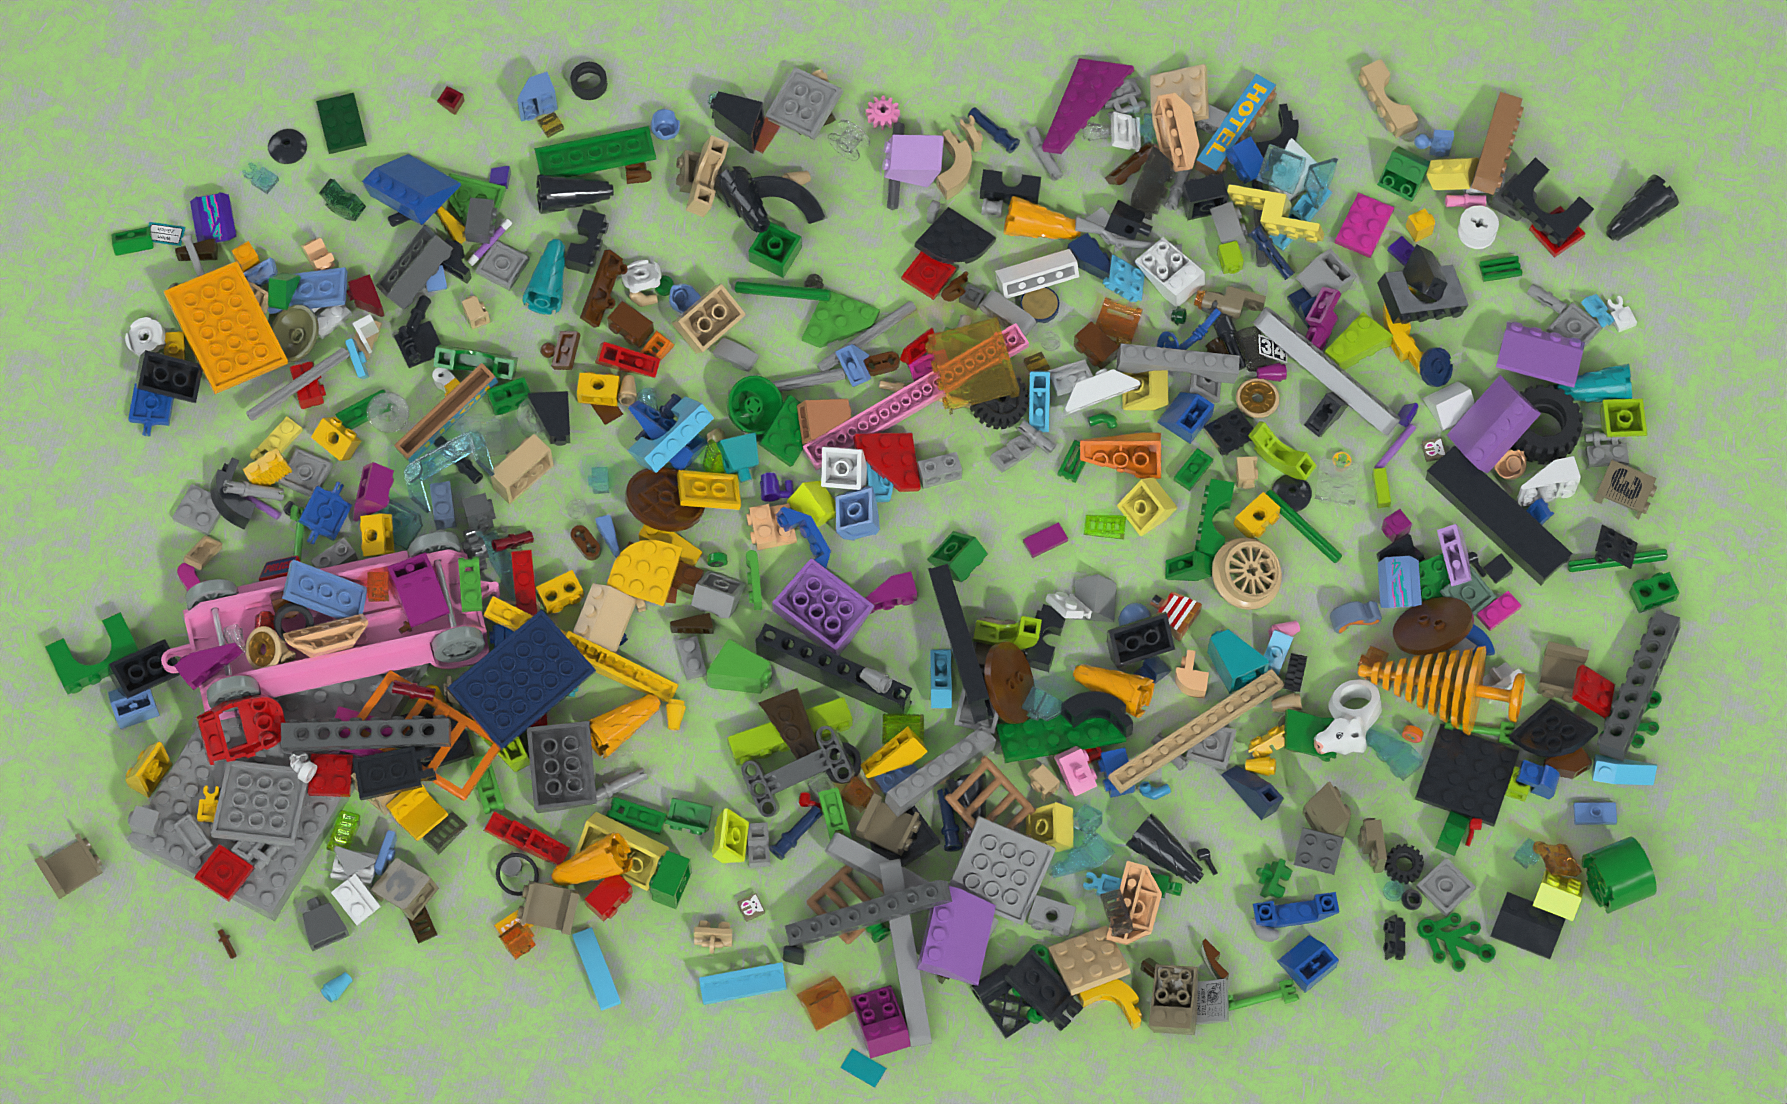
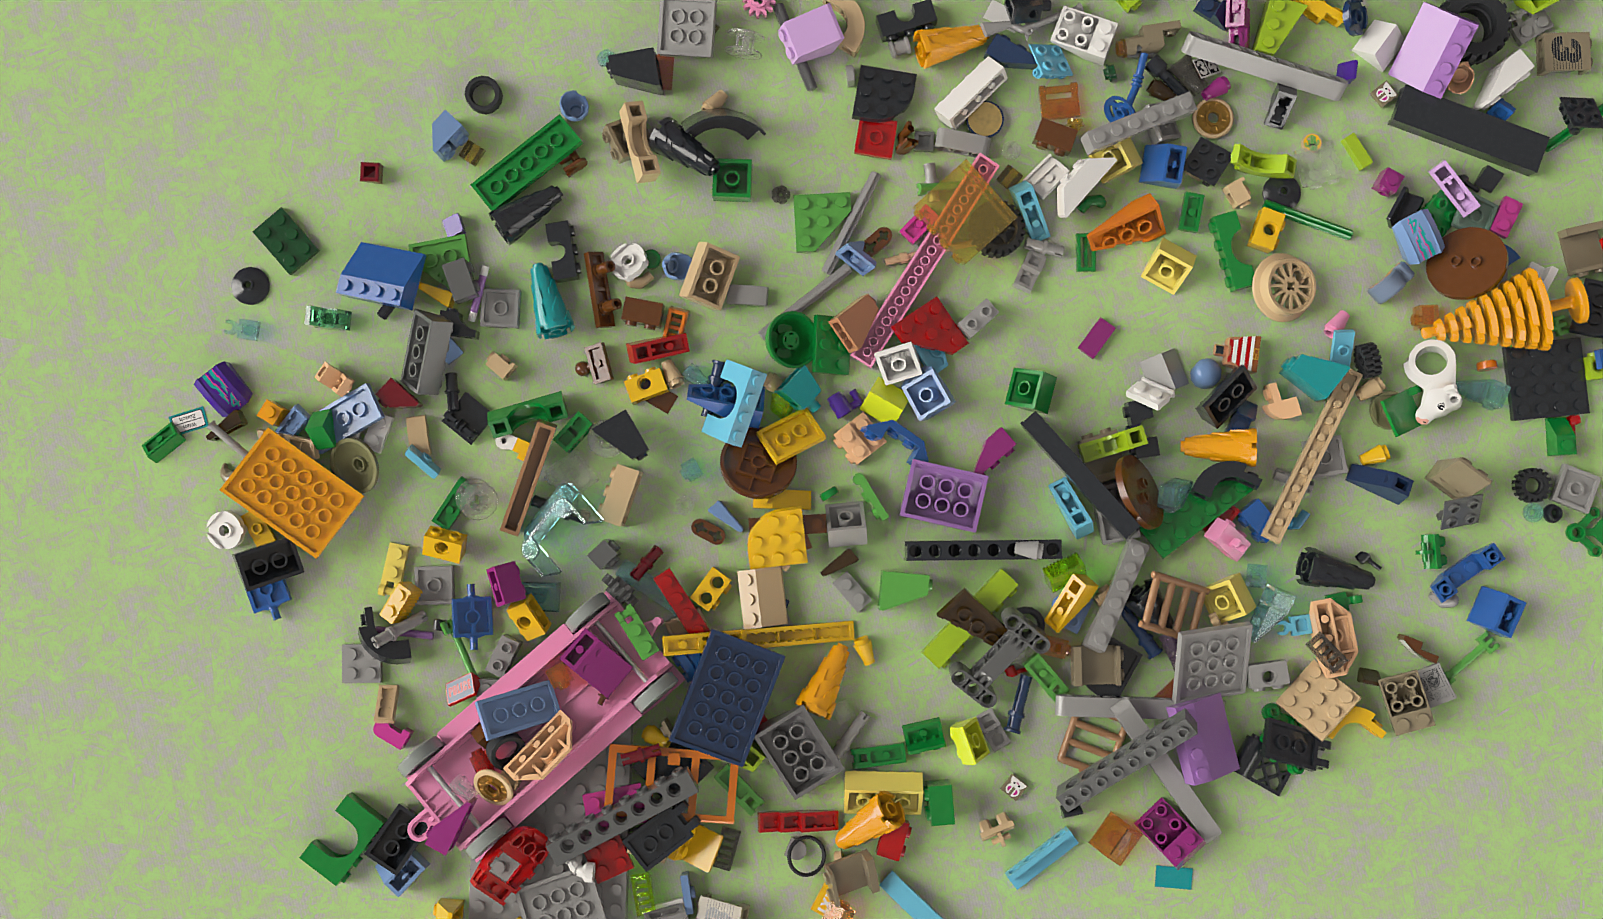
camera: 25 degrees left, 20 degrees up
light grey axle [246,348,350,421] -> none
red brick [290,361,326,409] -> none
white panel [352,314,379,354] -> none
sand blue brick [430,481,457,530] -> none
green axle [735,281,831,301] -> none
red slope [900,328,937,365] -> none
tan brick [1028,764,1060,801] -> none
clear neon green slope [1084,515,1127,540] -> none
green slope [1165,550,1212,581] -> none
yellow hinge [1248,724,1285,758] -> none
dark tan plate [1357,818,1387,873] -> none
medium lavender bar [1374,424,1416,469] -> none
black hinge [1383,914,1406,960] -> none

